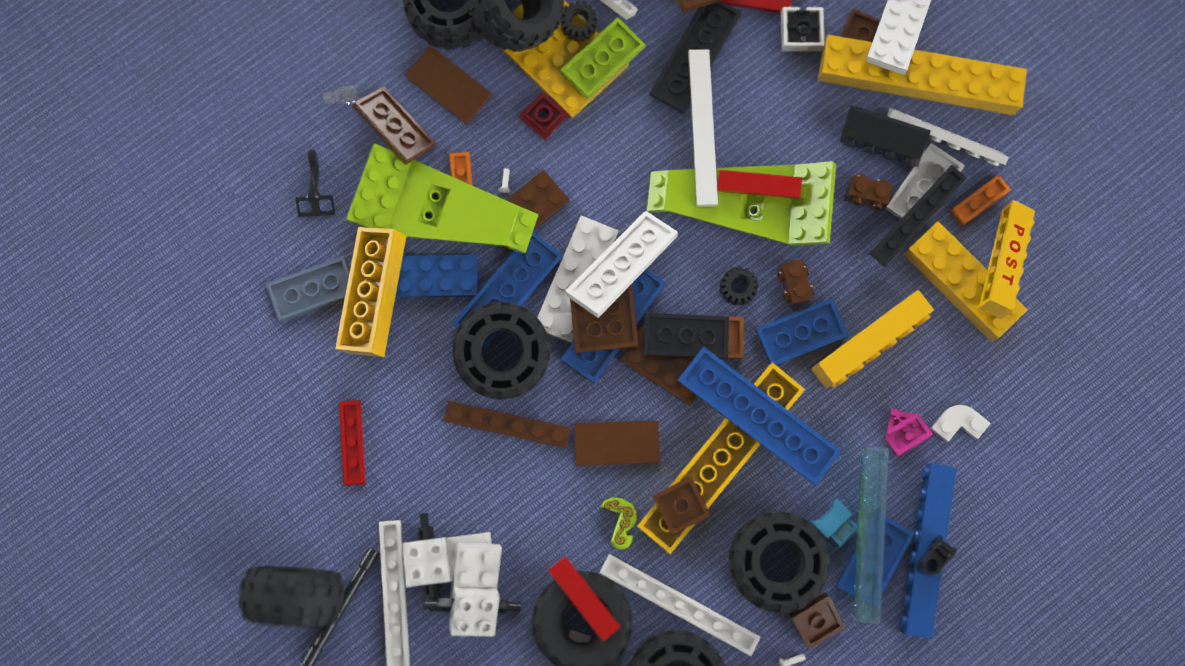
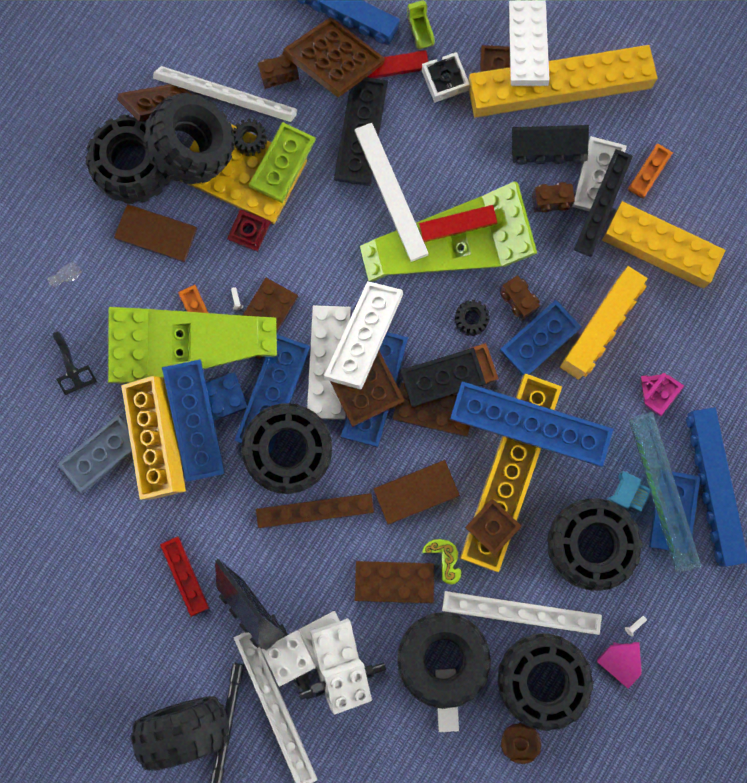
camera: 15 degrees left, 0 degrees up
tile [352,86,437,165] -> none
red tile [548,556,620,641] -> none
reddish brown plate [789,592,845,650] -> none
white plate [887,108,1009,166] -> none
black piece [917,535,958,576] -> none
white plate [930,405,990,442] -> none
yellow brick [979,200,1035,319] -> none
none -> blue plate [162,359,225,482]
none -> black slope [215,558,285,651]
none -> reddish brown plate [355,561,434,603]

